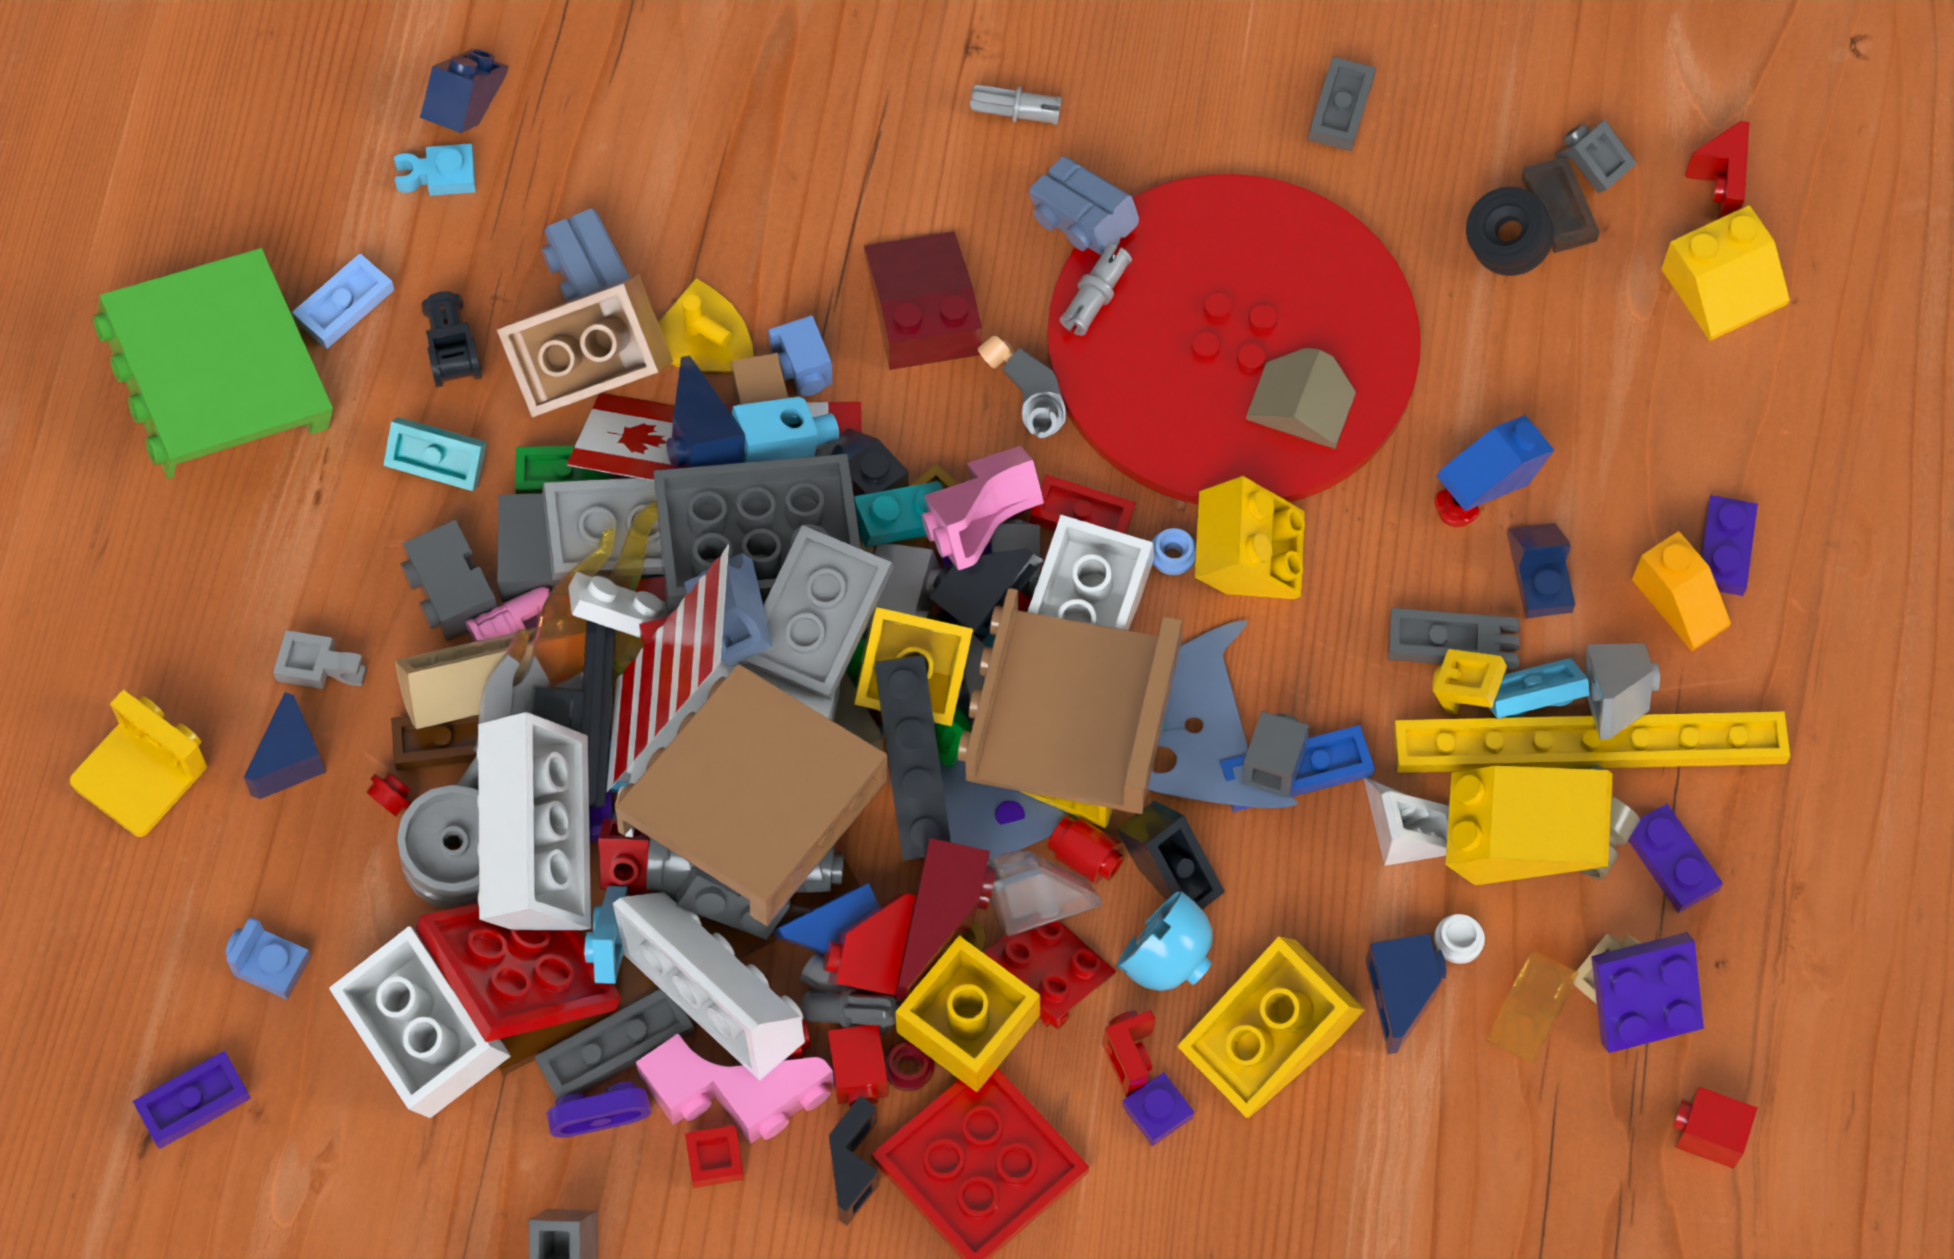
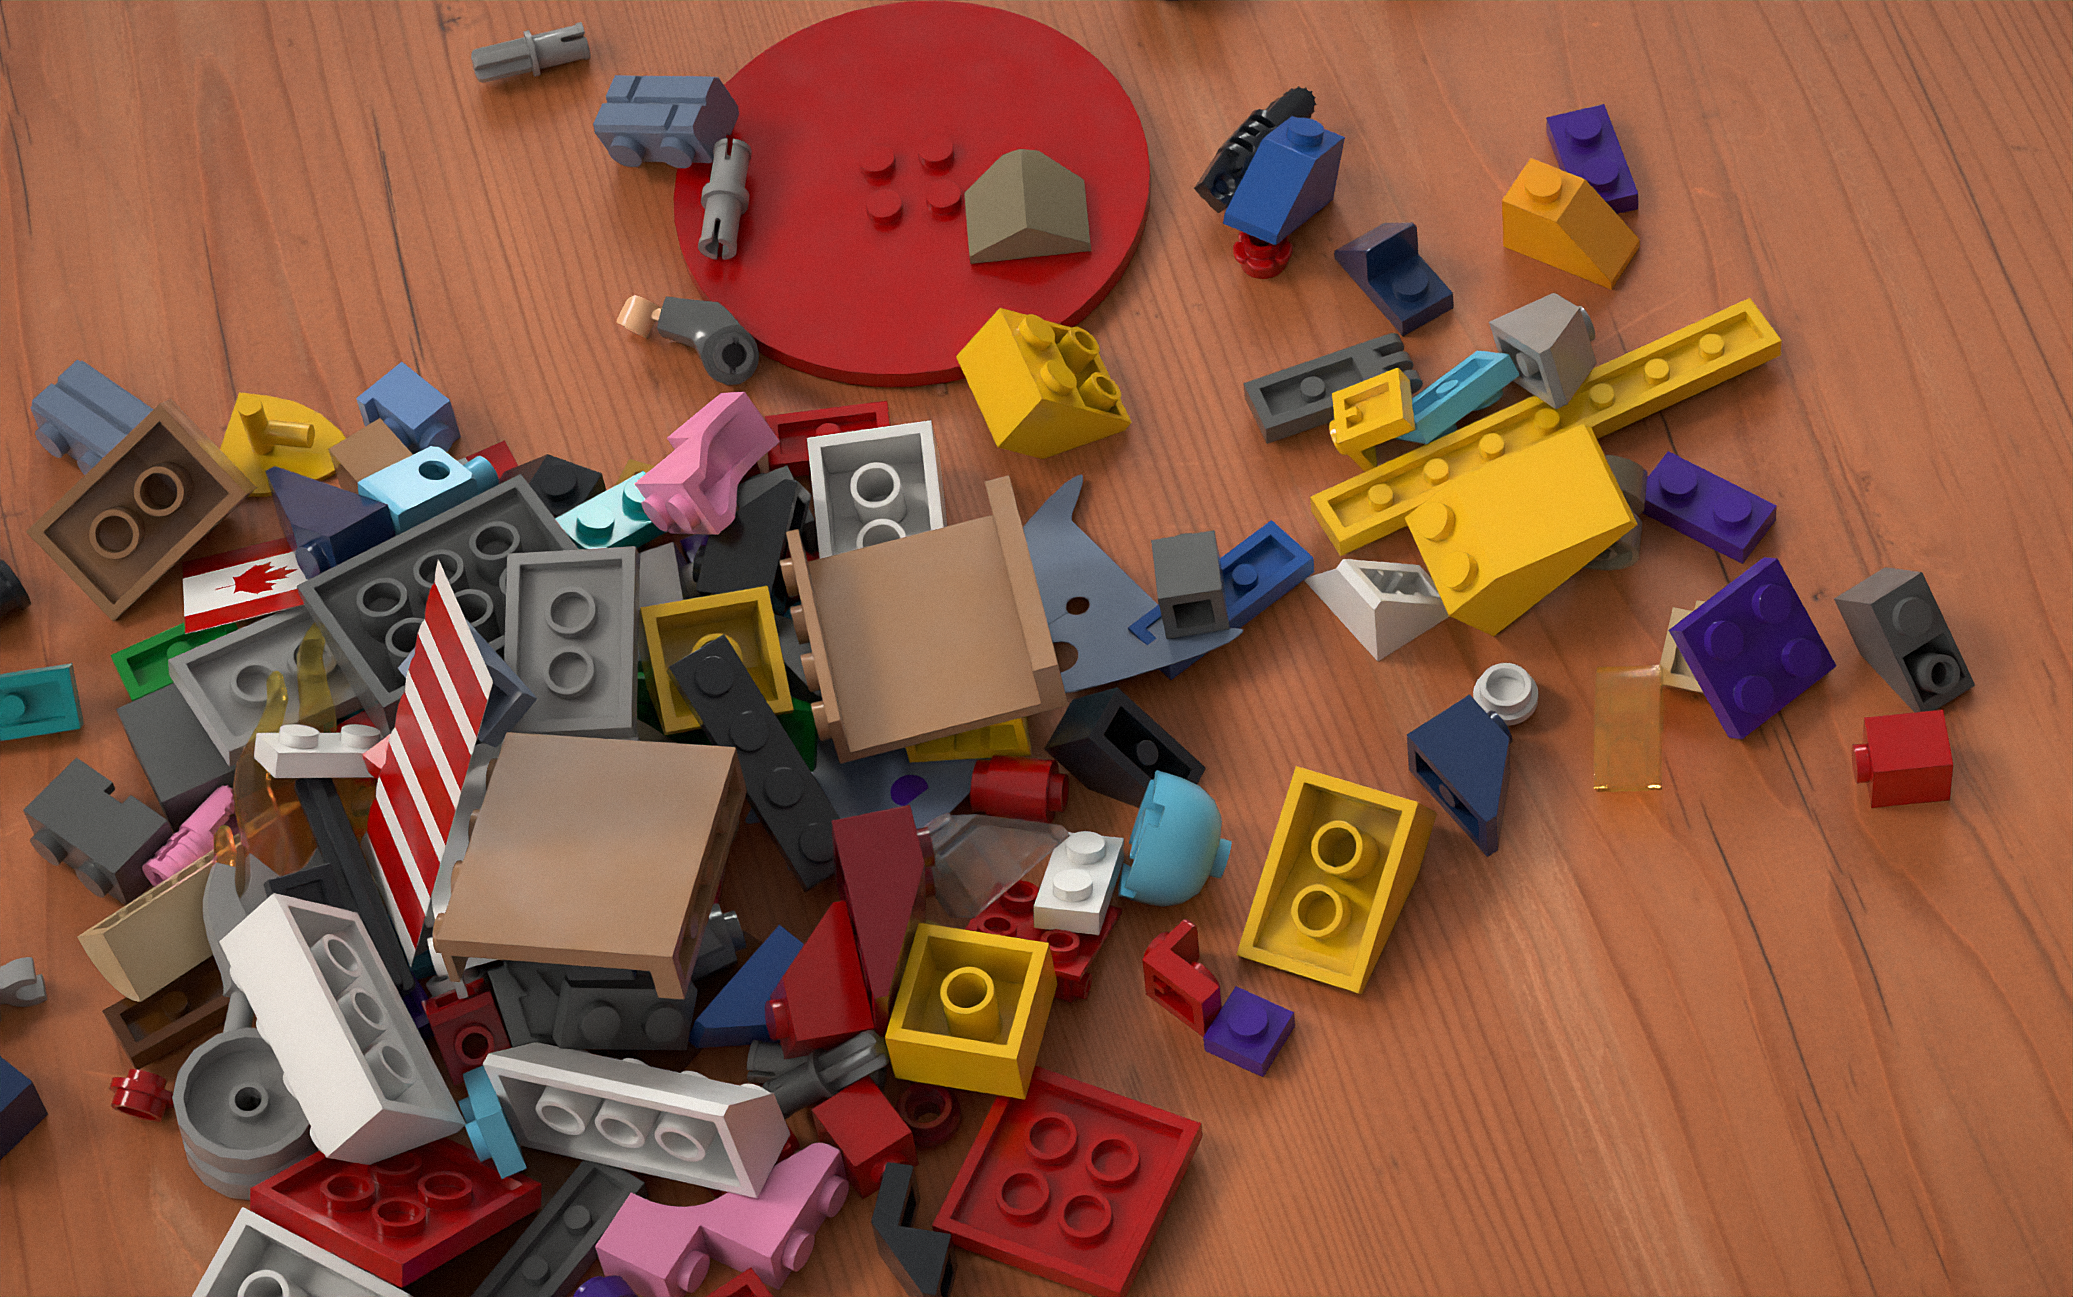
camera: 15 degrees left, 10 degrees down
dark red slope [864,231,982,370] -> none
light blue plate [1152,528,1196,575] -> none
none -> white plate [1034,831,1124,935]
none -> black hinge [1194,86,1317,213]
none -> dark grey slope [1834,567,1975,712]

